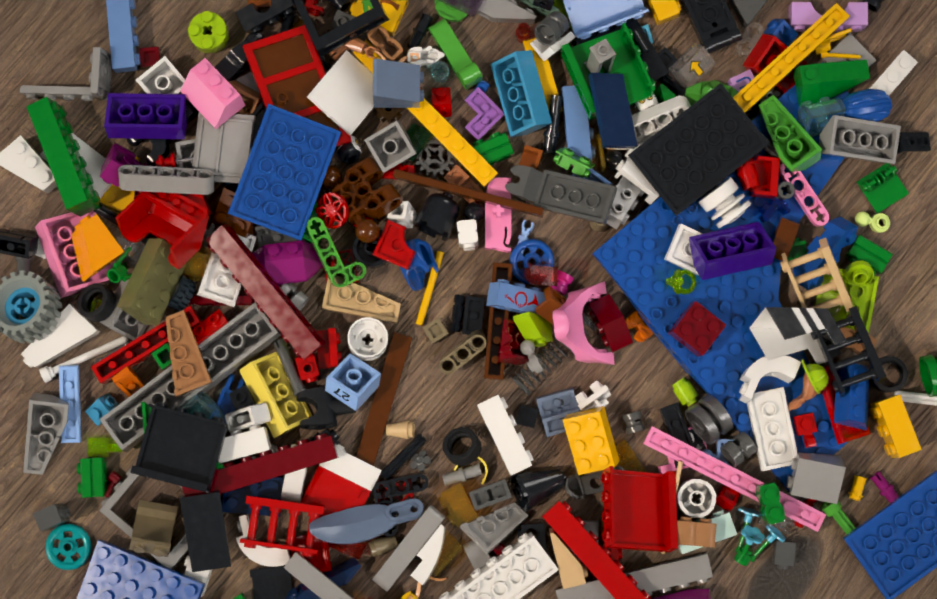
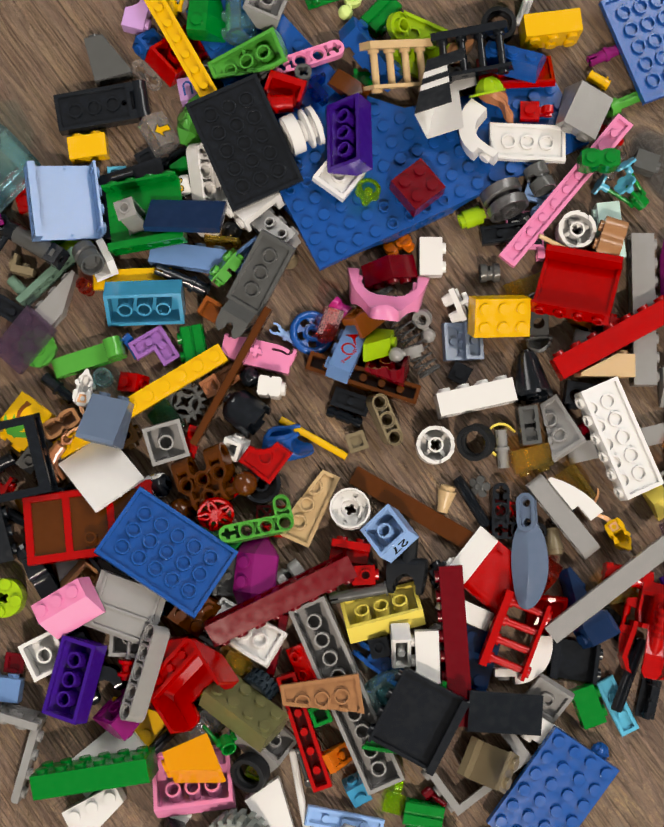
camera: 80 degrees left, 0 degrees up
red slope [715,485,741,512] -> none
none -> light grey plate [412,309,436,343]
none -> white brick [415,426,455,465]
none -> white brick [418,237,446,278]
none -> light grey plate [525,673,575,724]

